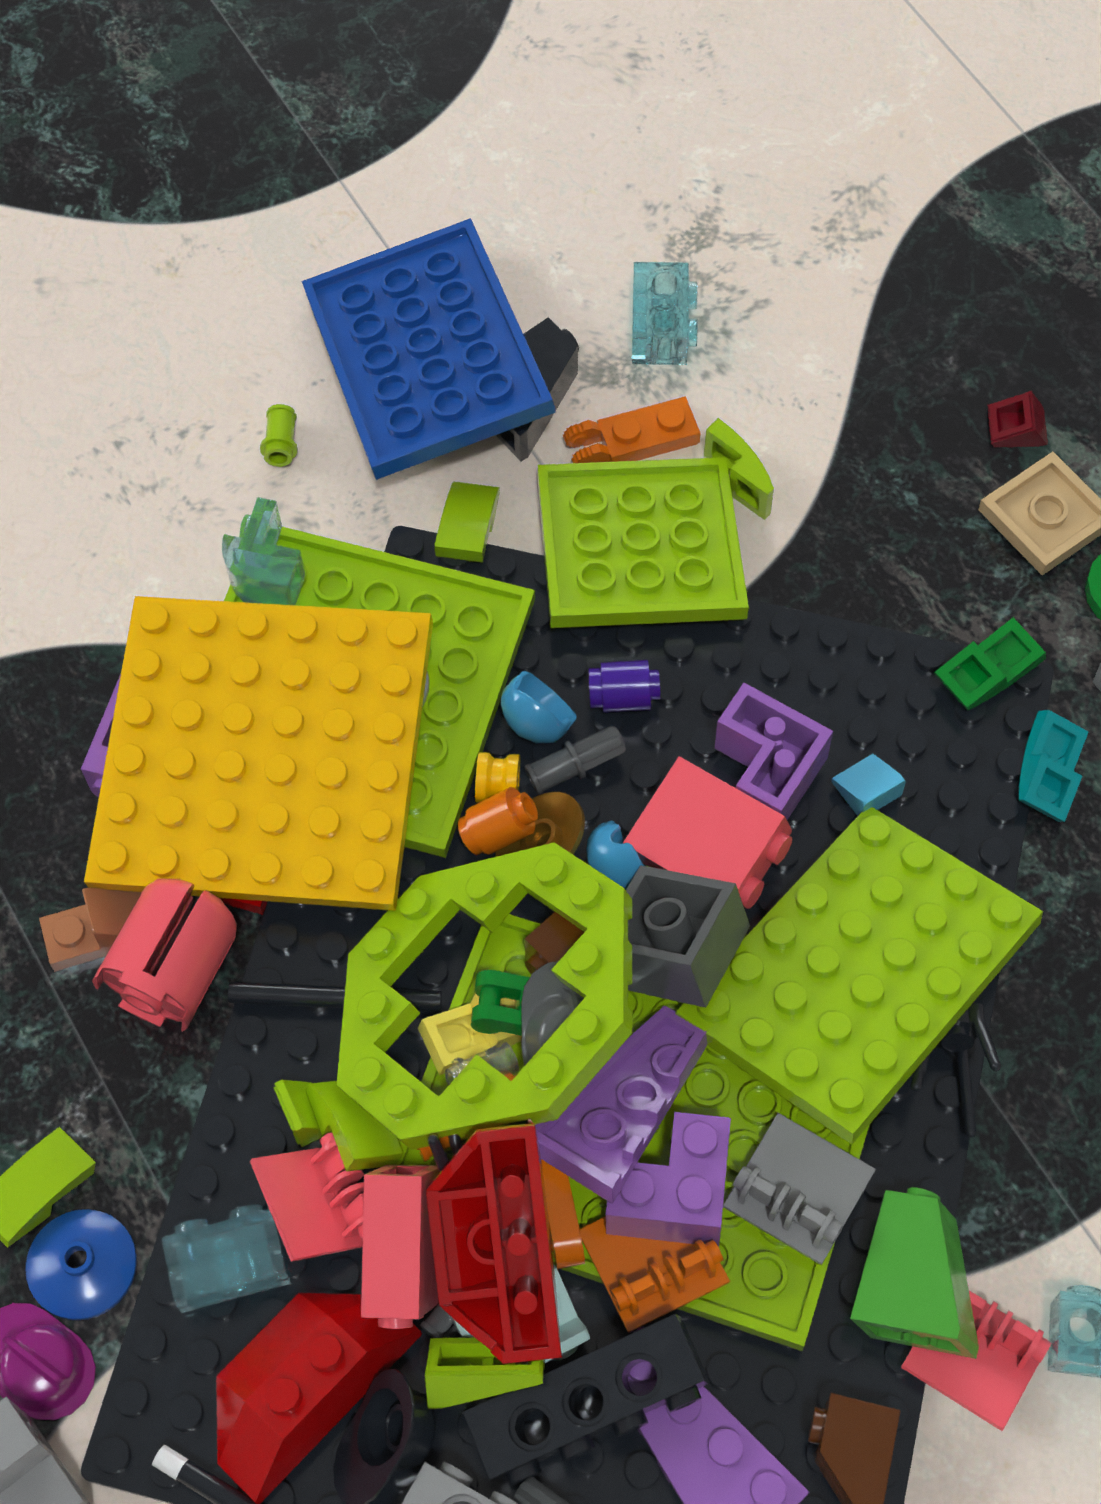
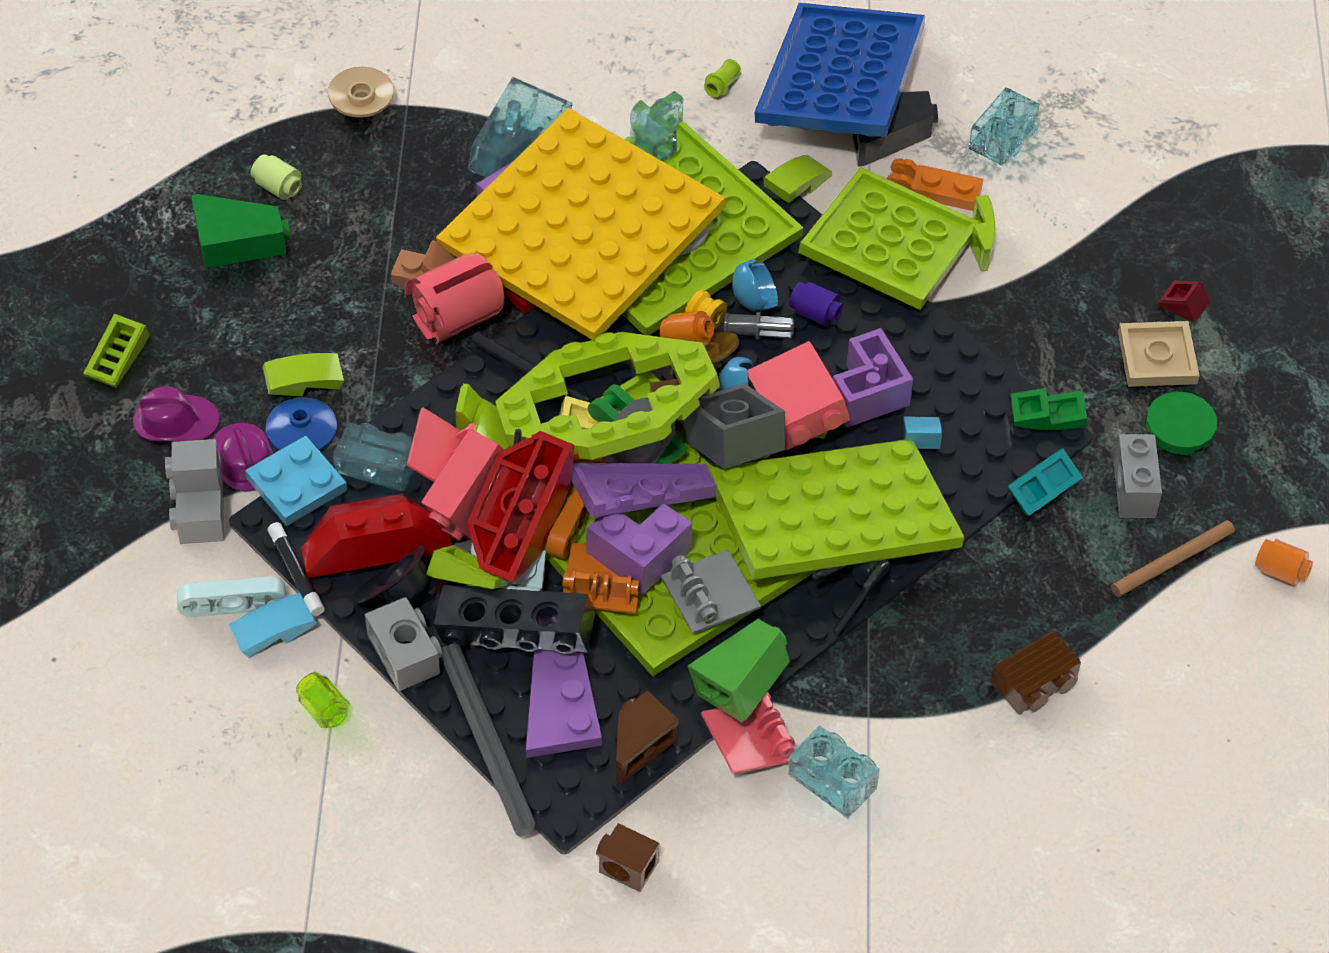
camera: 30 degrees right, 10 degrees down
none -> medium azure plate [245,436,347,526]
none -> clear light blue wedge [467,77,573,178]

